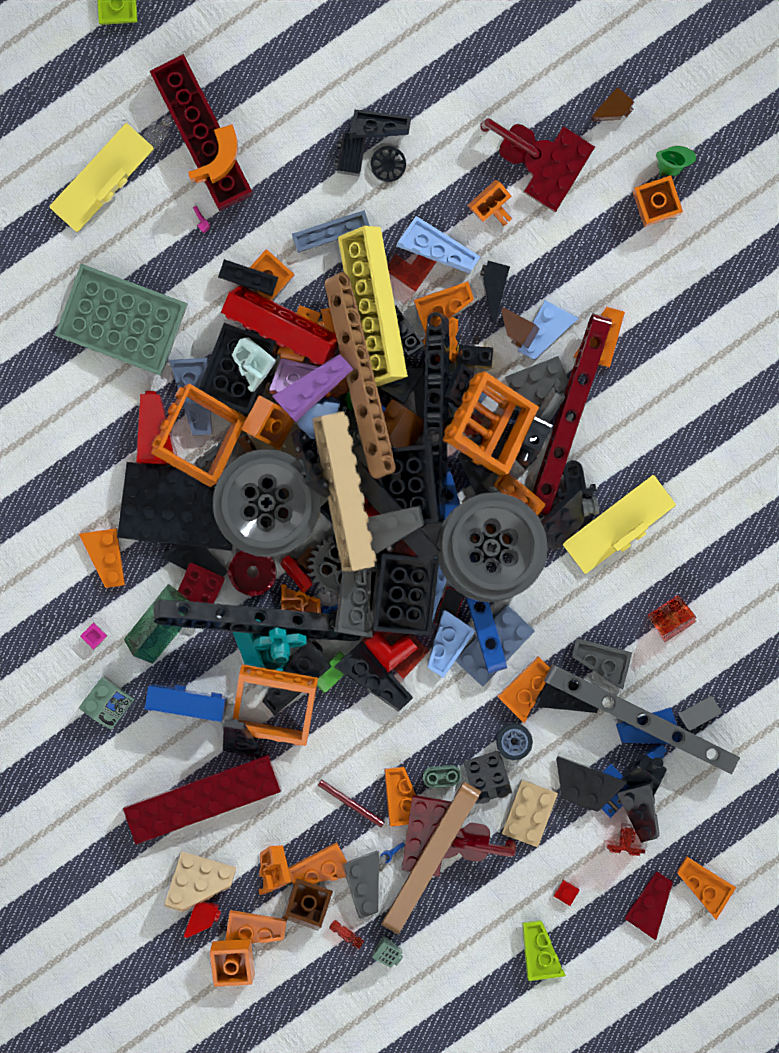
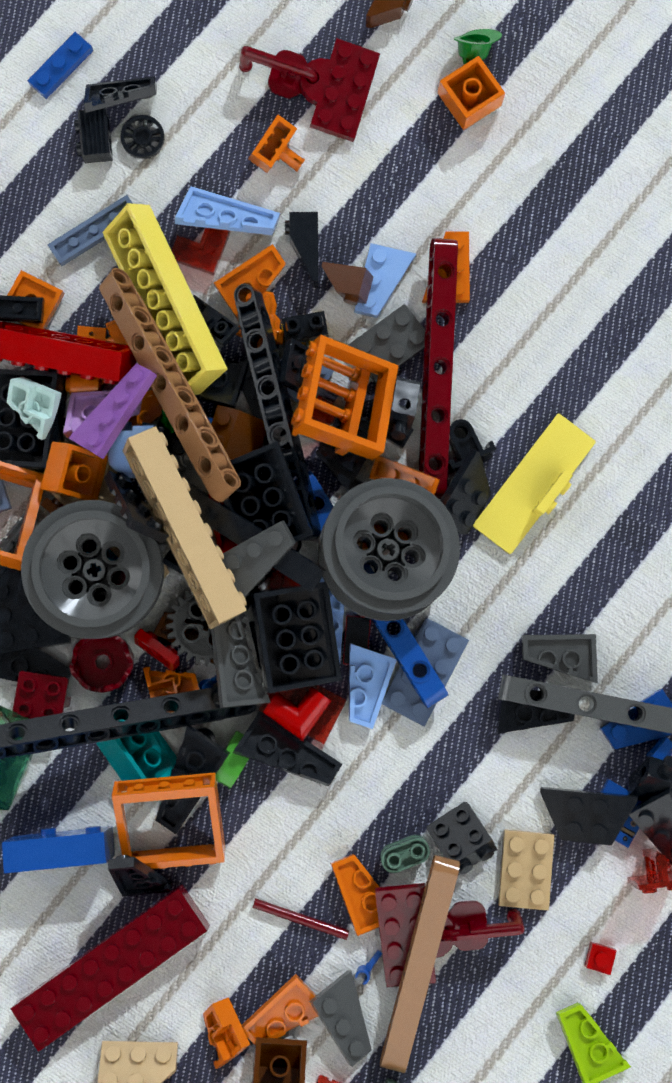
camera: 15 degrees left, 5 degrees down
teal plant [253,628,306,663] -> none
wheel [496,723,533,760] -> none
orange wing [497,656,550,724] -> none
dark grey axle [535,387,566,423] -> none
dark grey wheel [583,496,599,517] -> none
clear red bracket [647,595,696,643] -> none
none -> blue plate [27,32,94,99]

